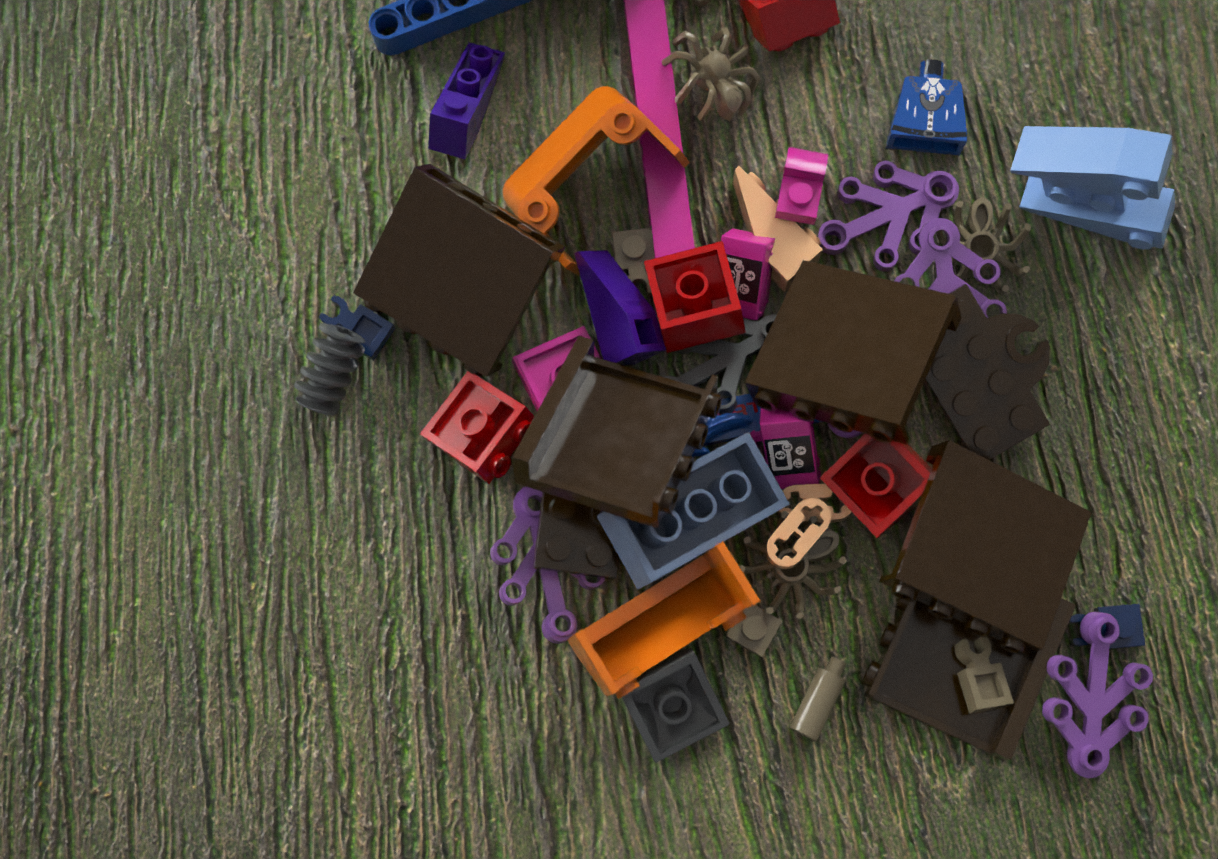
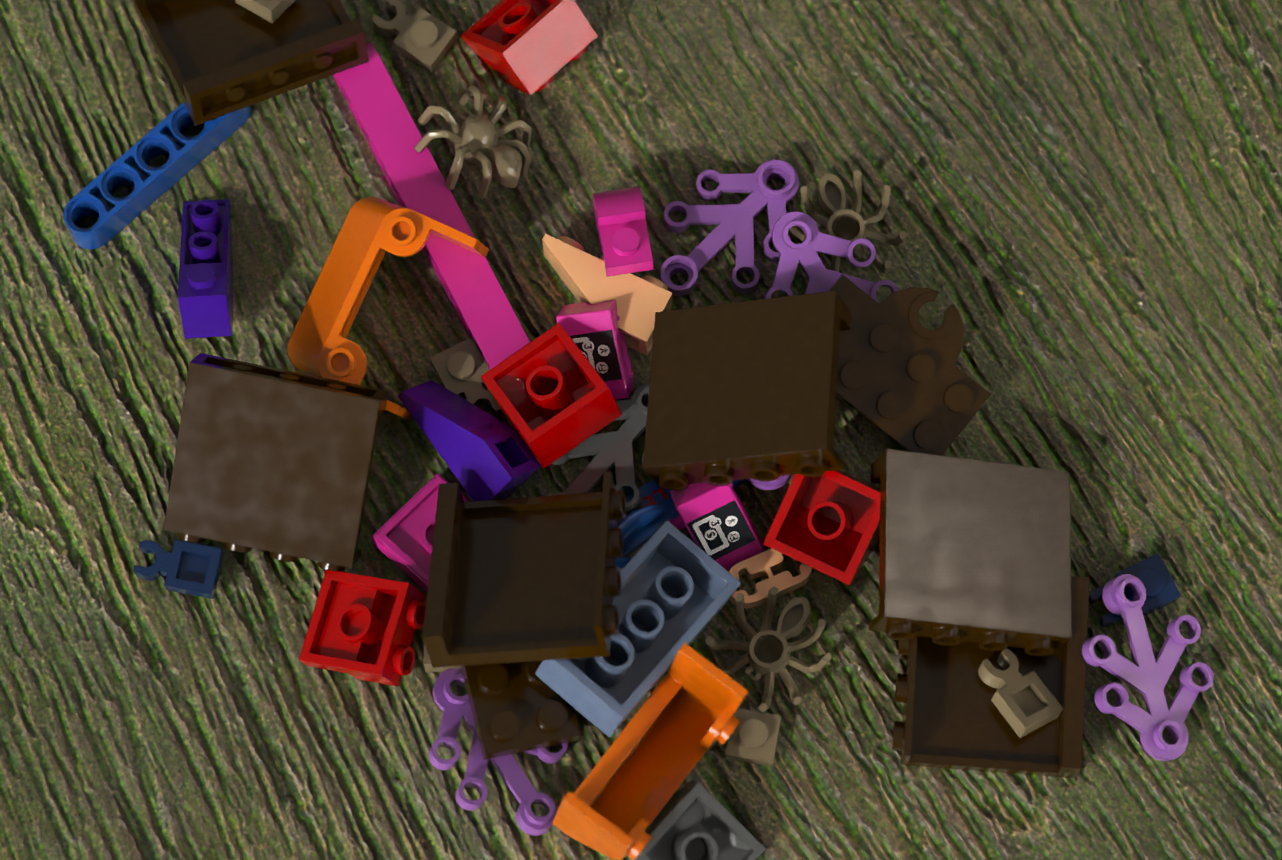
camera: 25 degrees left, 5 degrees down
dark grey piece [294,323,366,415] -> none
light nougat beam [766,498,831,569] -> none
dark tan cylinder [789,657,846,742] -> none
blue torso [886,59,967,156] -> none
light blue wedge [1010,126,1175,250] -> none

